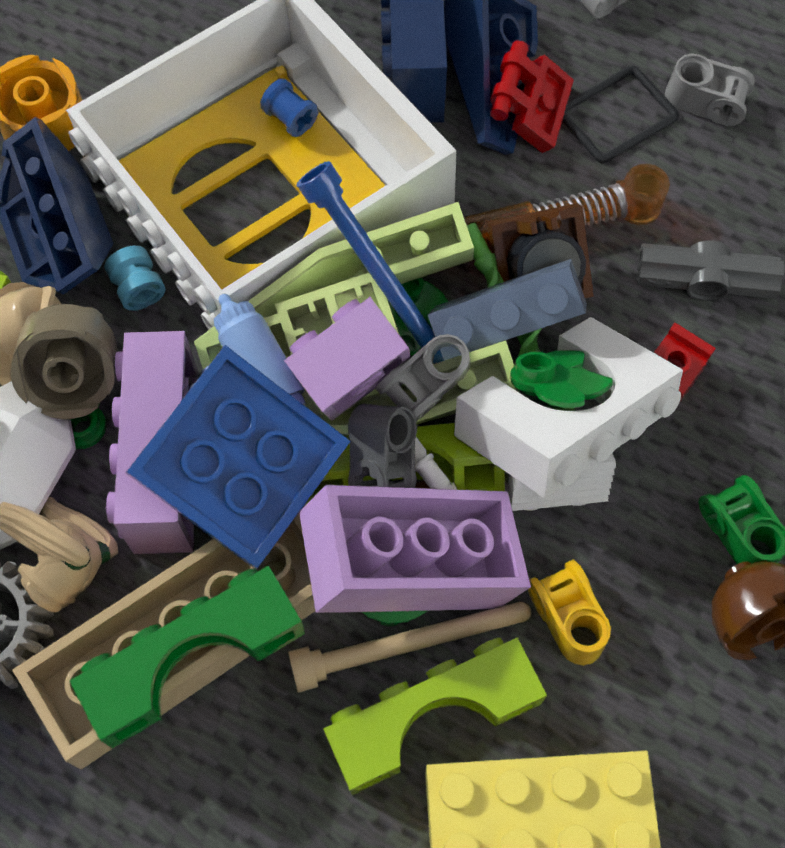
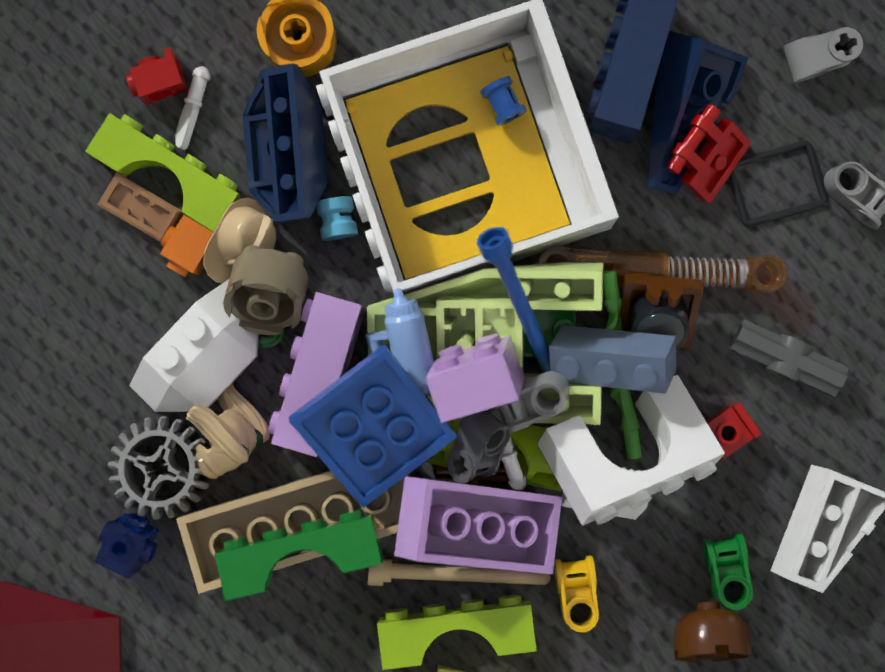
camera: 20 degrees right, 20 degrees up
green plate [510,350,613,408] -> none

